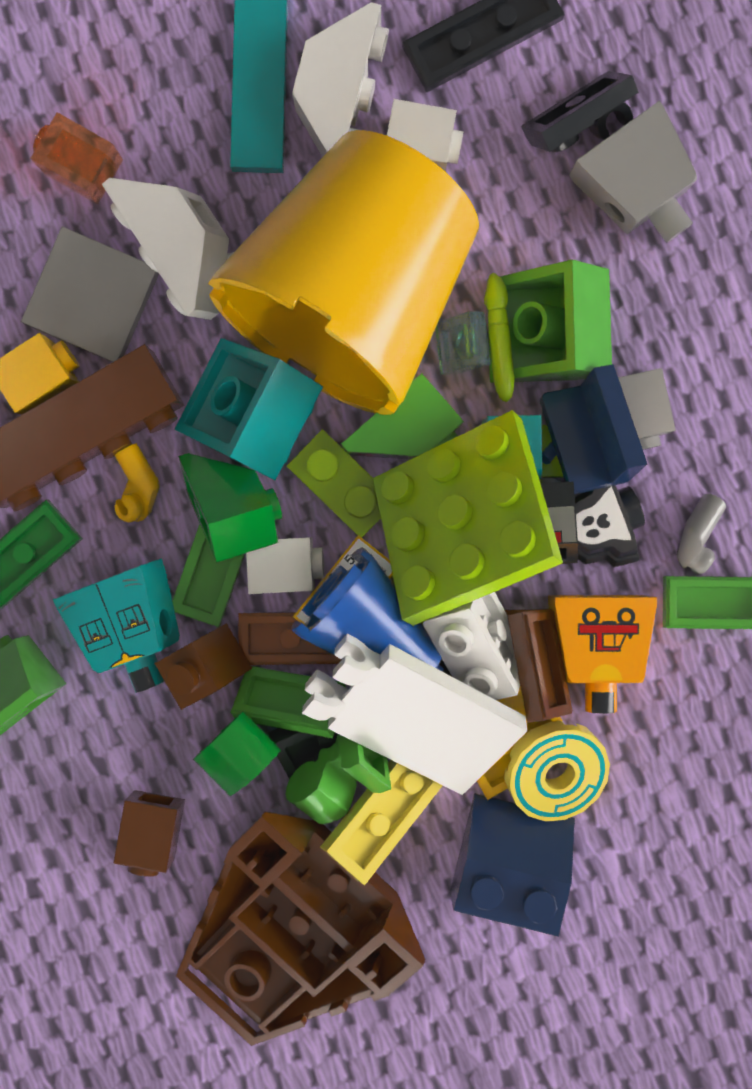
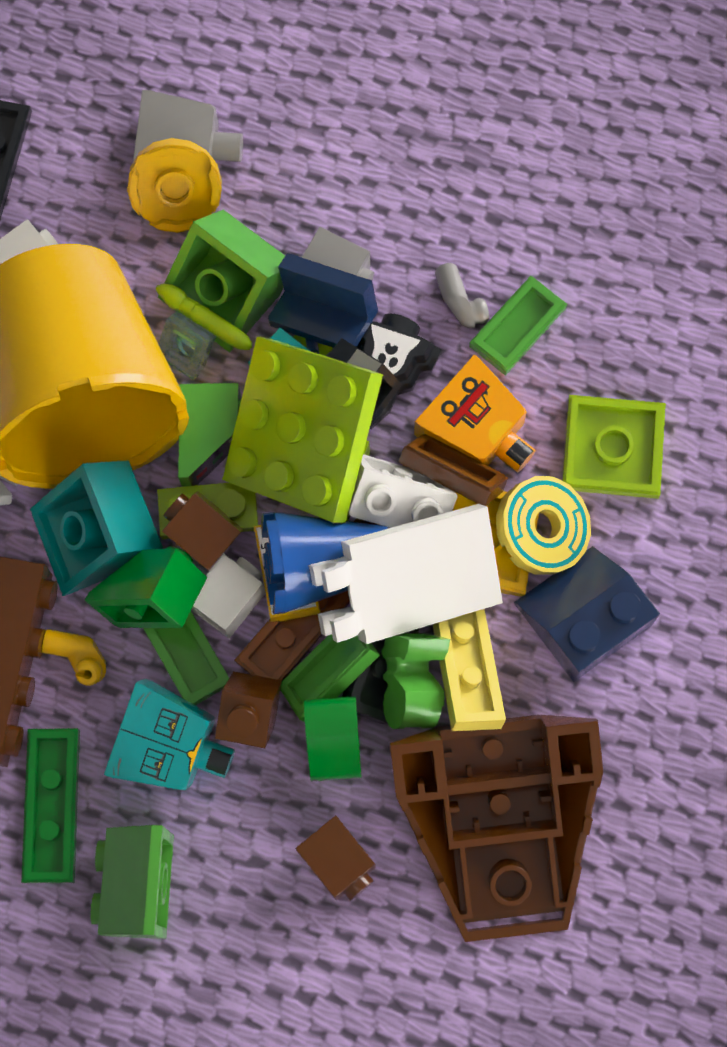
camera: 45 degrees left, 15 degrees down
black plate [521,71,639,152] -> none
none -> yellow tile [127,138,222,233]
none -> reddish brown brick [162,491,244,570]
none -> lime tile [562,395,666,499]

